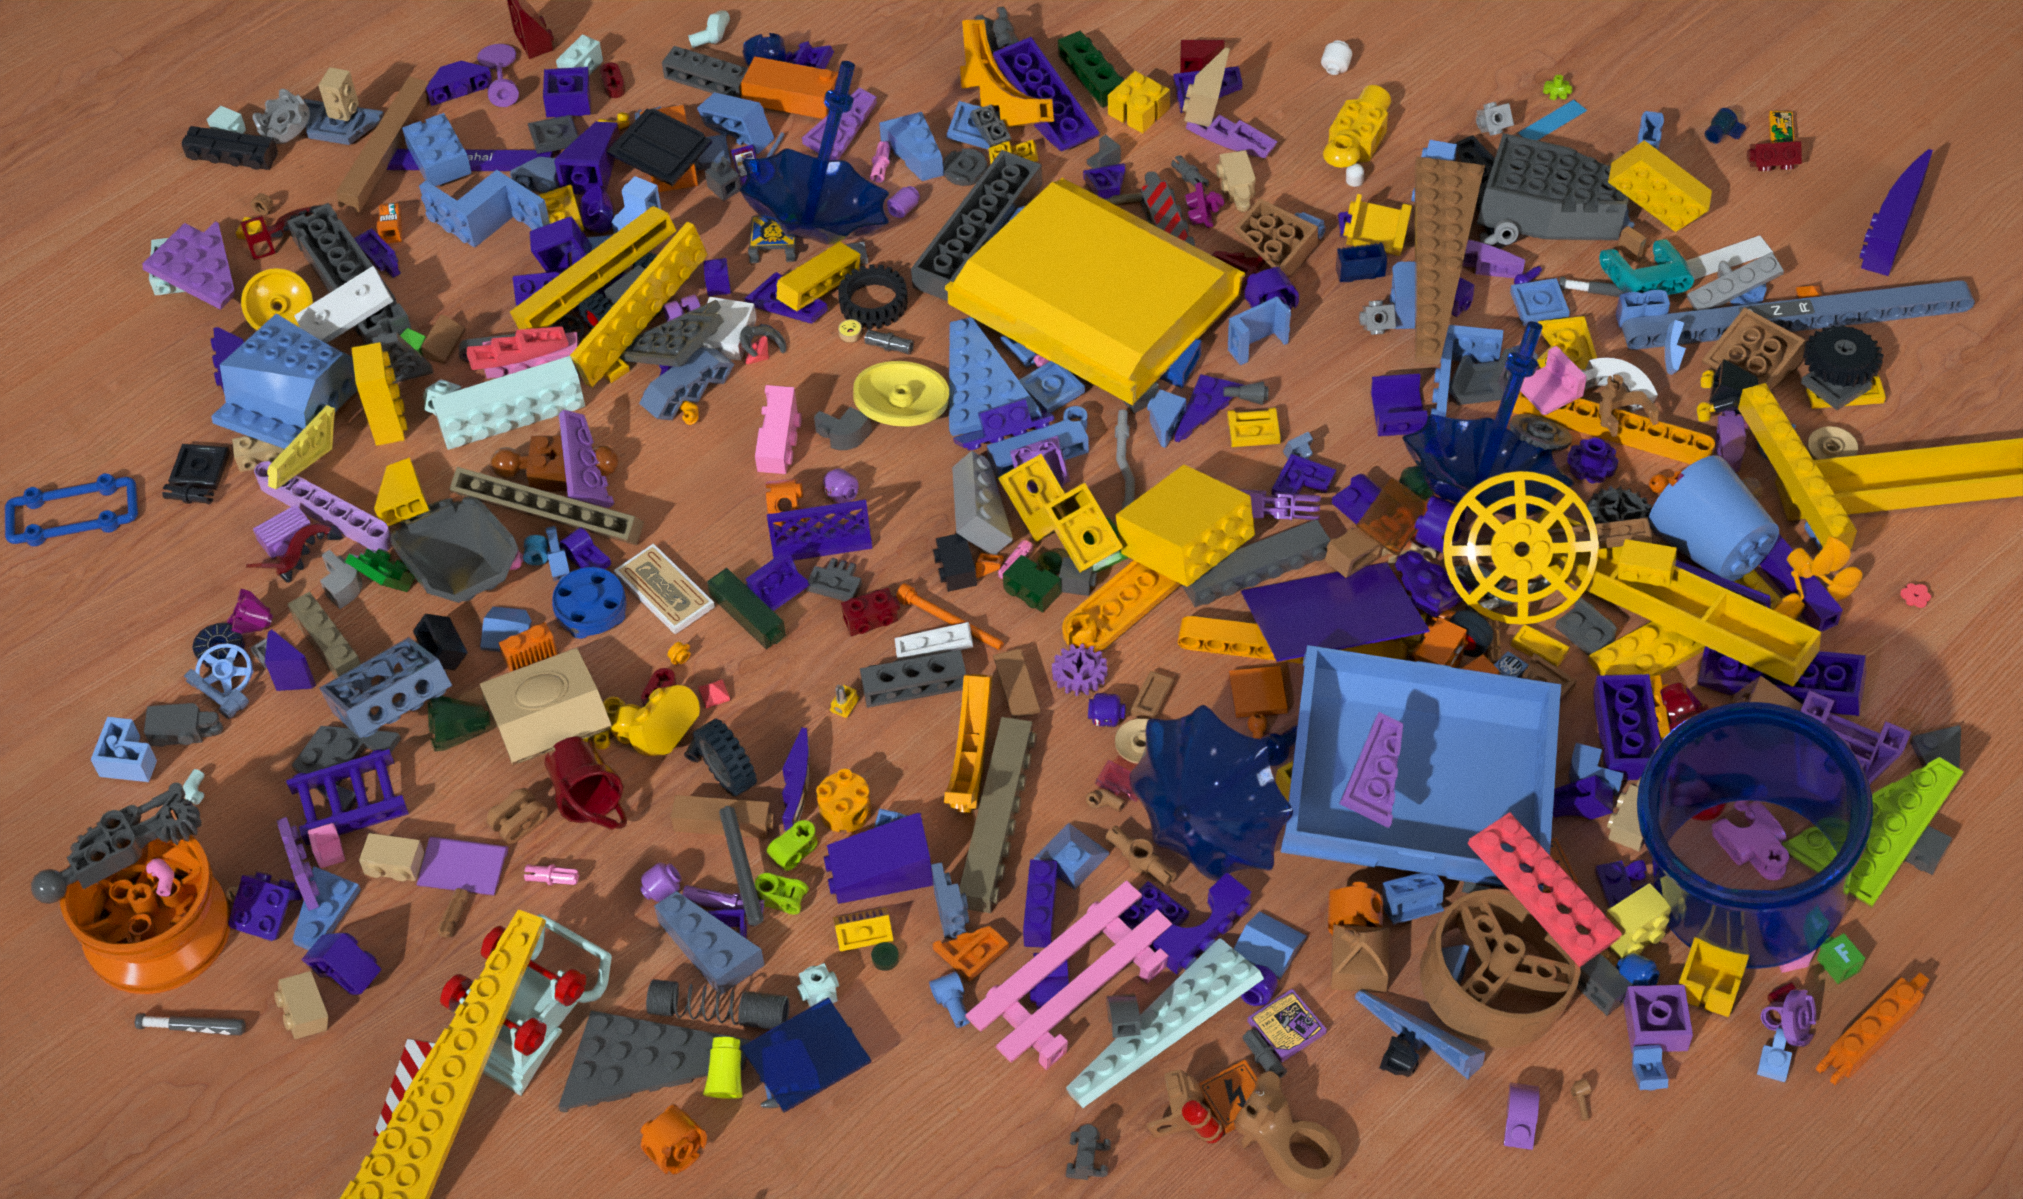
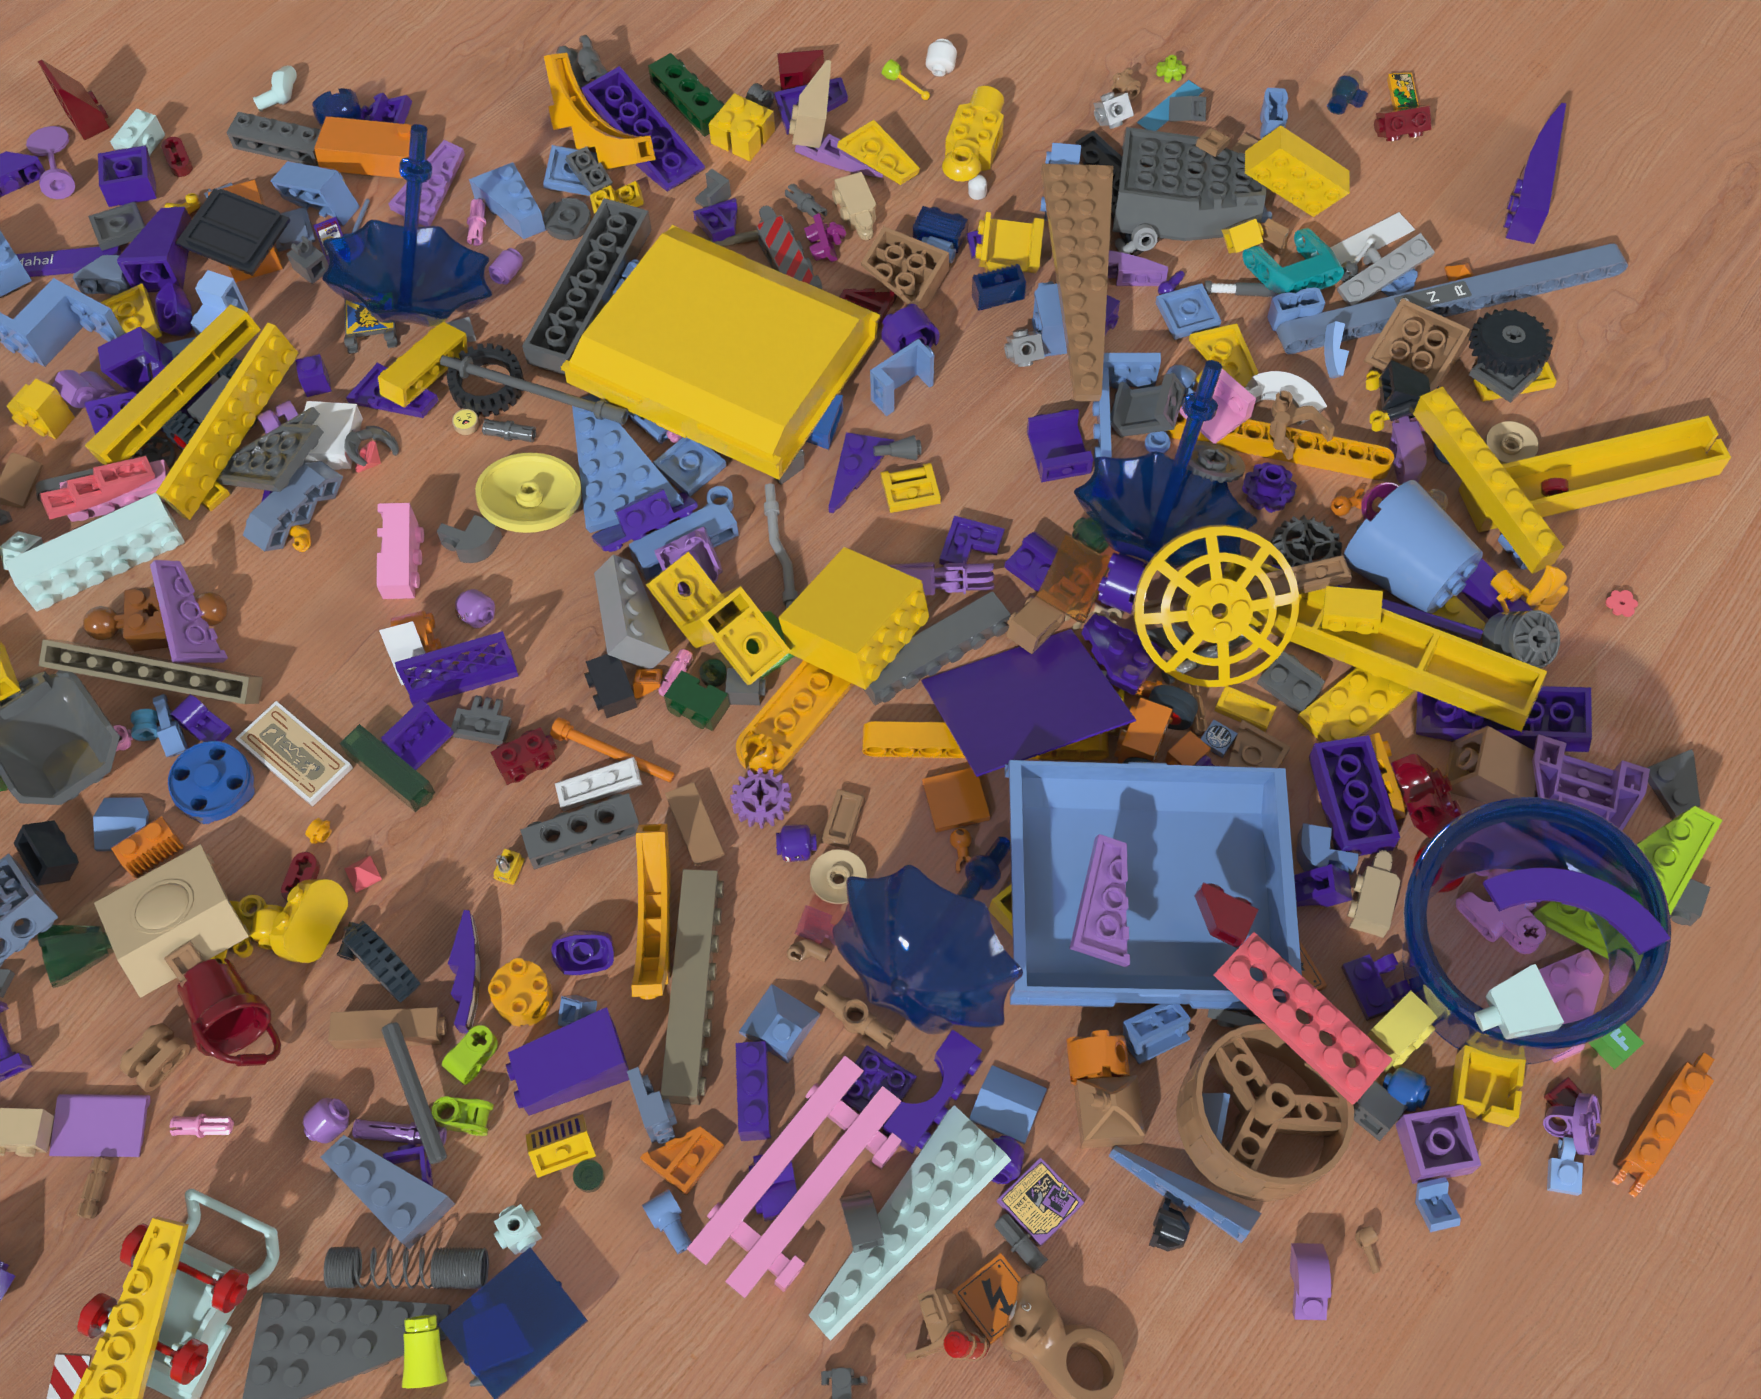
camera: 10 degrees left, 10 degrees up
medium blue slope [1147,389,1186,448] -> none
sand blue tile [1283,432,1313,460] -> none
none -> yellow brick [7,378,75,439]
none -> medium lavender brick [52,370,117,408]
none -> medium nougat tile [164,941,205,983]
none -> white sticker [379,621,432,685]
none -> dark grey bar [440,355,629,425]
none -> dark purple piece [551,930,615,975]
none -> dark grey wheel [746,83,774,109]
none -> yellow wing [837,120,920,185]
none -> hinge [882,59,930,100]
none -> clear blue brick [913,206,968,253]
none -> medium nougat brick [1111,68,1141,99]
none -> medium blue plate [1145,431,1171,455]
none -> dark grey panel [1169,96,1206,122]
none -> dark red slope [1194,882,1259,949]
none -> medium nougat tile [1196,127,1230,157]
none -> yellow brick [1222,219,1264,253]
none -> hinge [1340,237,1376,282]
none -> light aqua torso [1474,964,1564,1039]
none -> dark grey wheel [1482,610,1560,668]
none -> dark purple tile [1482,868,1671,955]
none -> dark red tile [1541,478,1569,497]

